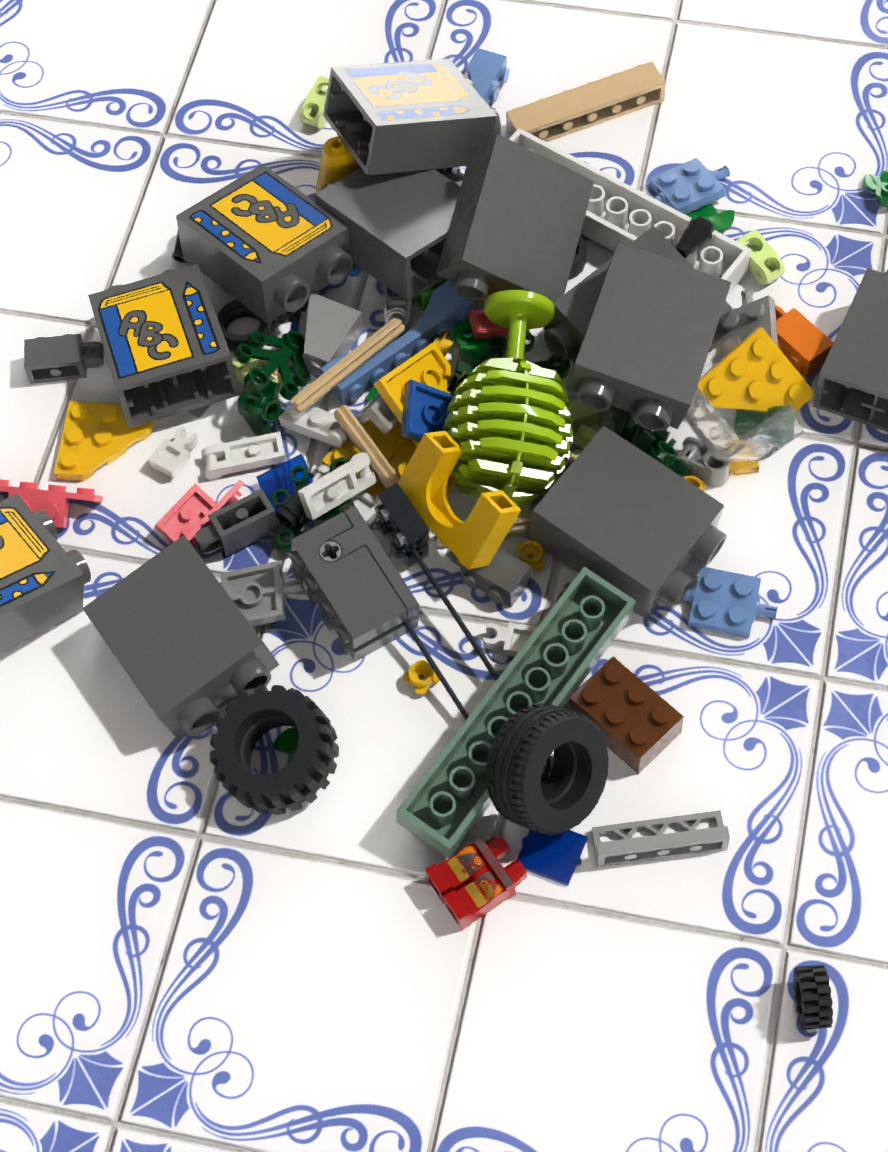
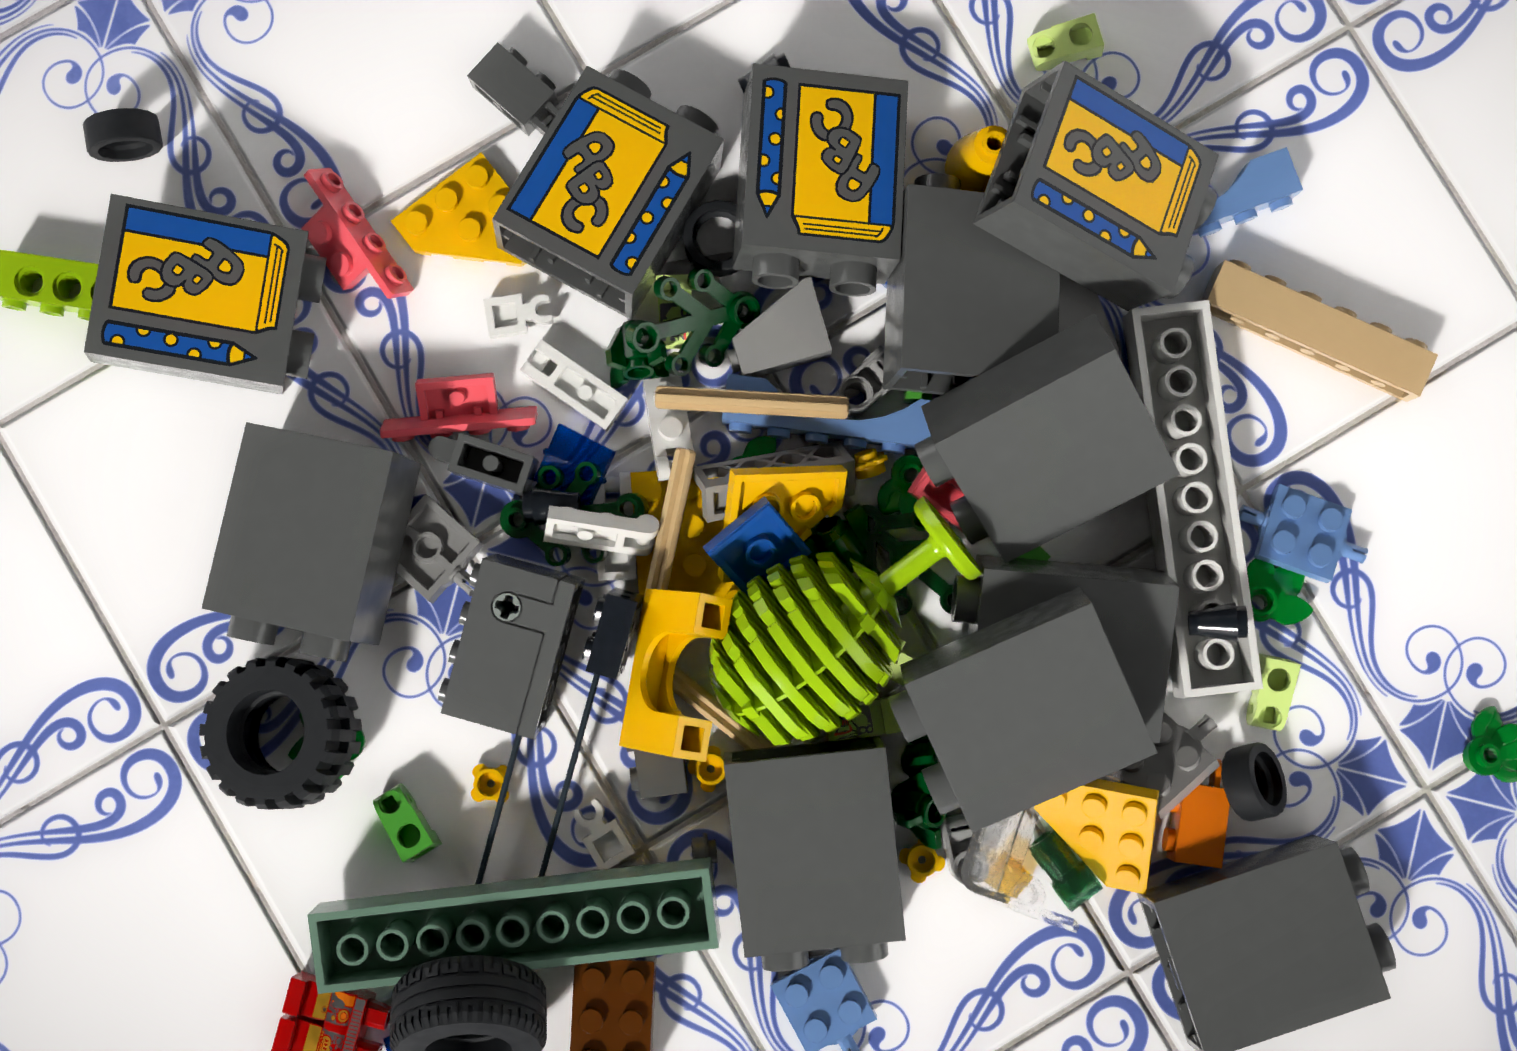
camera: 40 degrees right, 25 degrees up
none -> bright green leg [373,783,442,863]
none -> black tyre [1221,742,1287,822]

